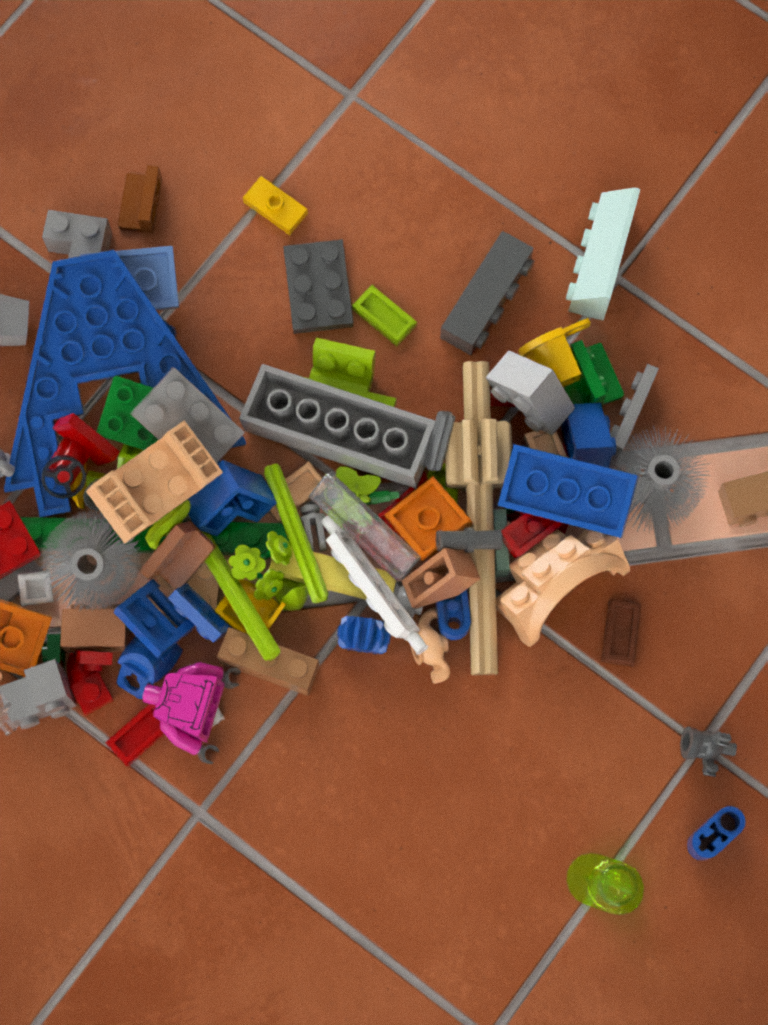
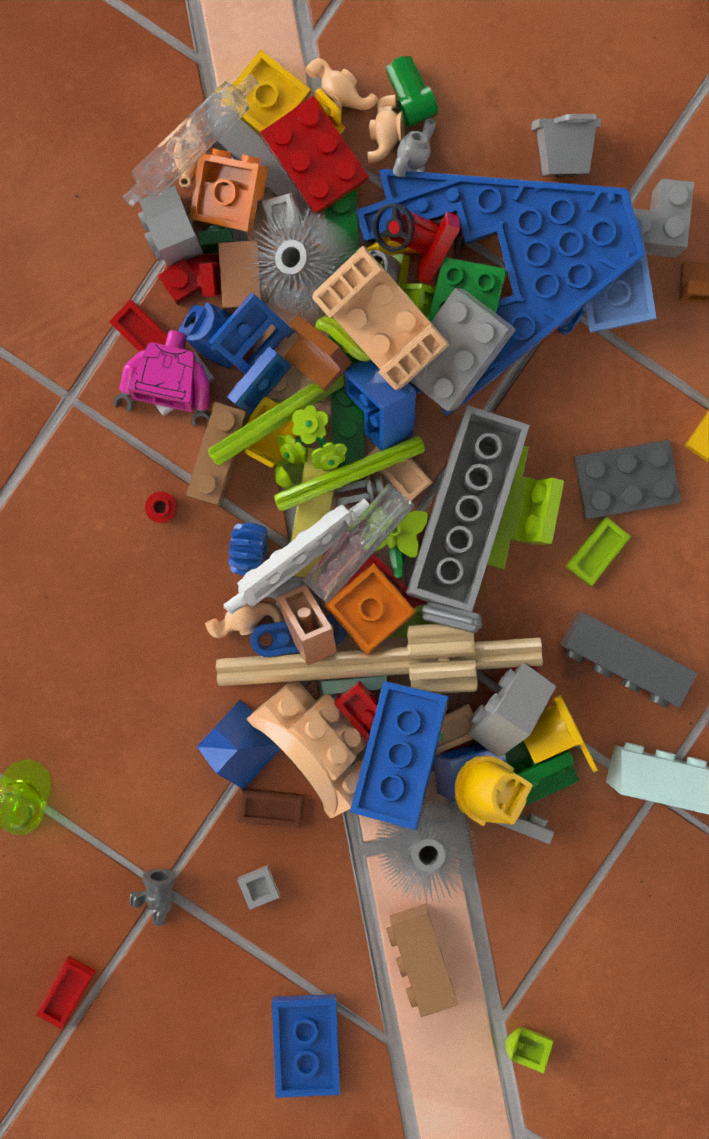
camera: 90 degrees right, 15 degrees up
dark grey pin [435,528,503,553] -> none
blue beam [687,806,746,861] -> none
none -> red plate [145,491,177,523]
none -> blue slope [197,699,280,790]
none -> light grey plate [237,865,280,910]
none -> yellow container [454,755,533,826]

